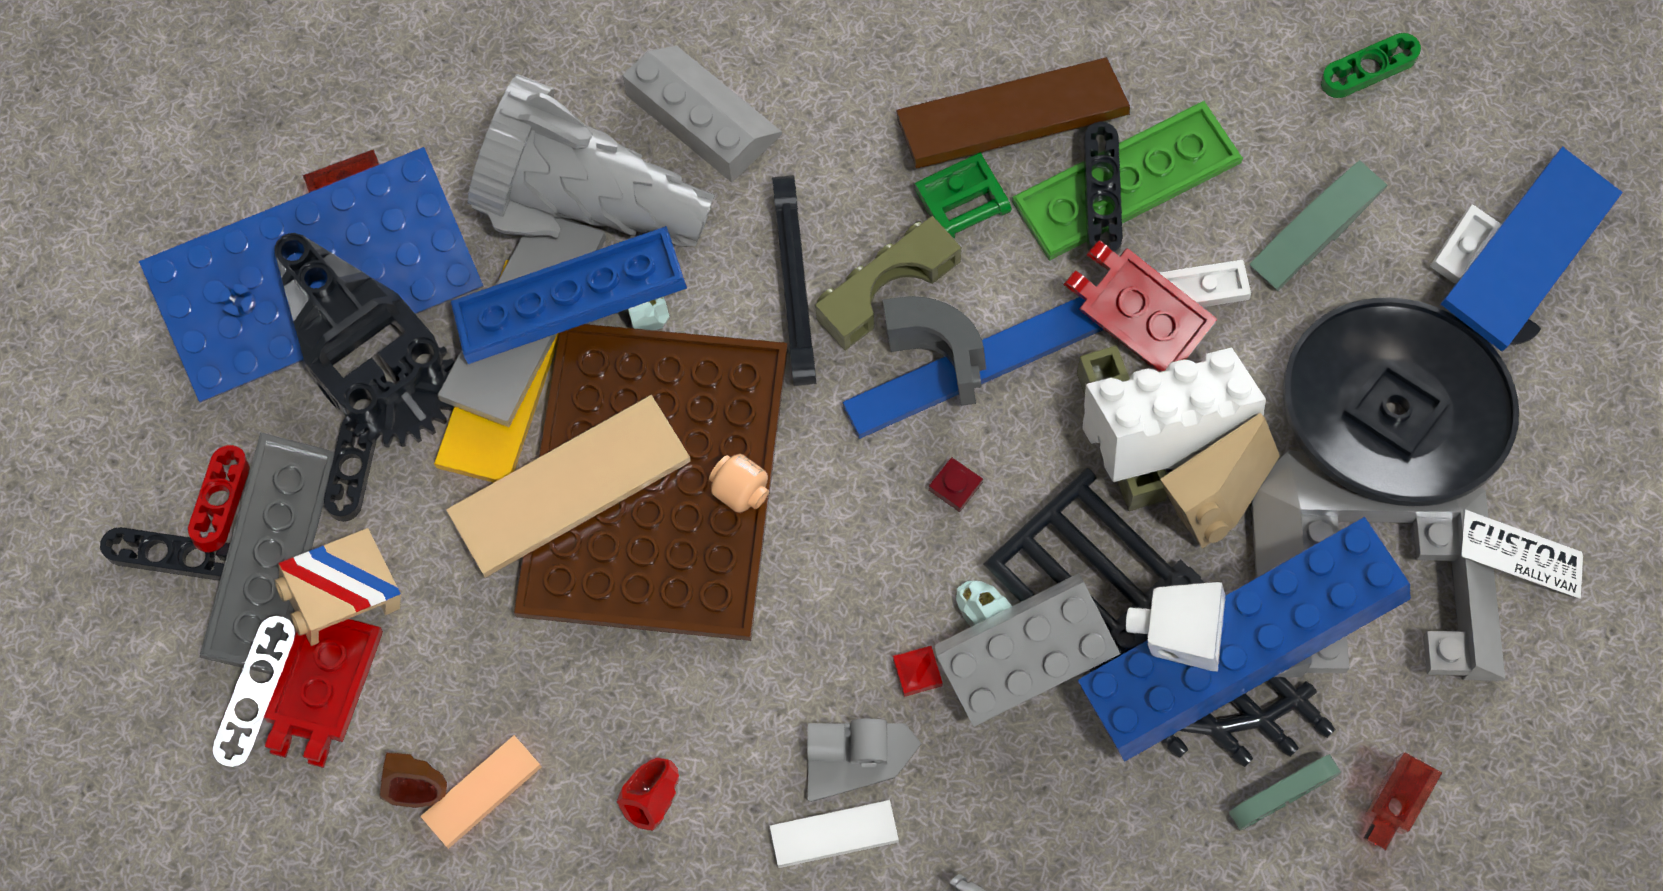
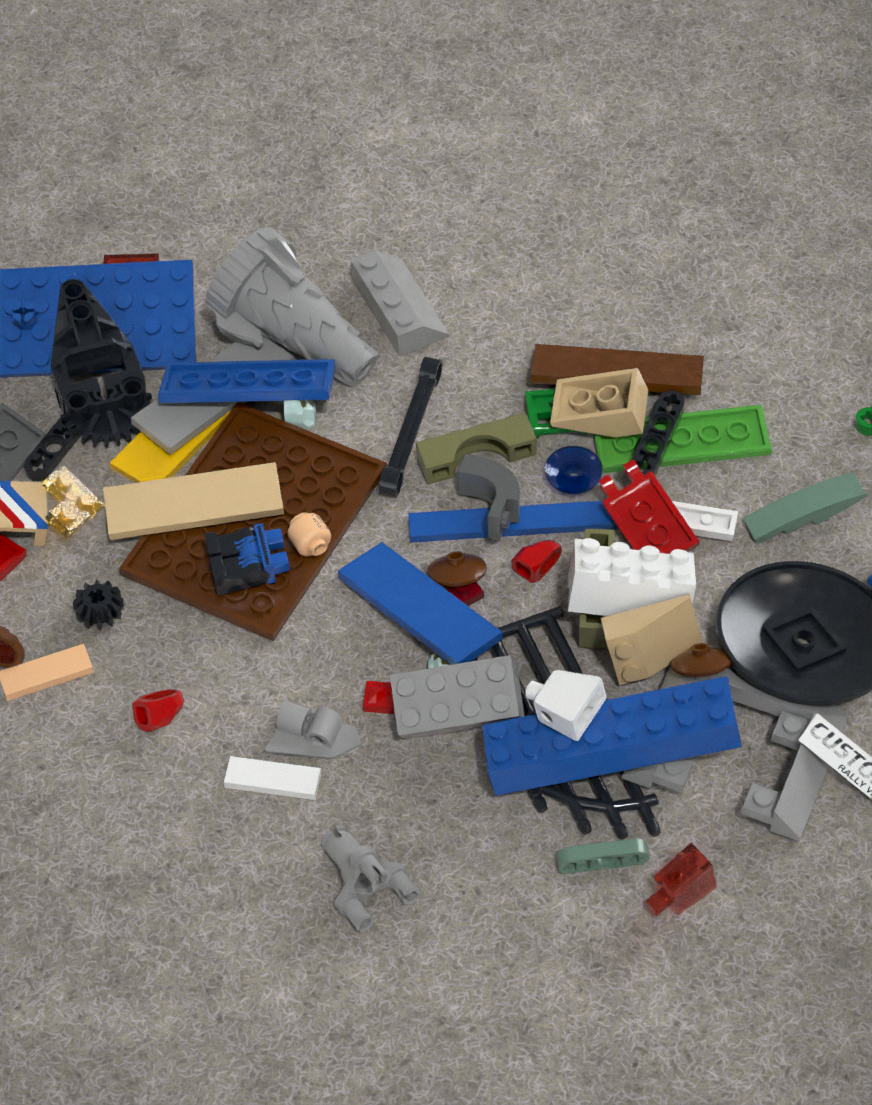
camera: 20 degrees right, 15 degrees down
none -> clear yellow plate [42,465,105,538]
none -> black gear [73,579,124,631]
none -> hips [204,523,290,596]
none -> blue tile [338,542,503,665]
none -> reddish brown dish [427,551,487,587]
none -> red rock [512,539,562,583]
none -> clear blue dish [545,446,603,494]
none -> tan slope [550,368,648,437]
none -> reddish brown dish [671,643,731,677]

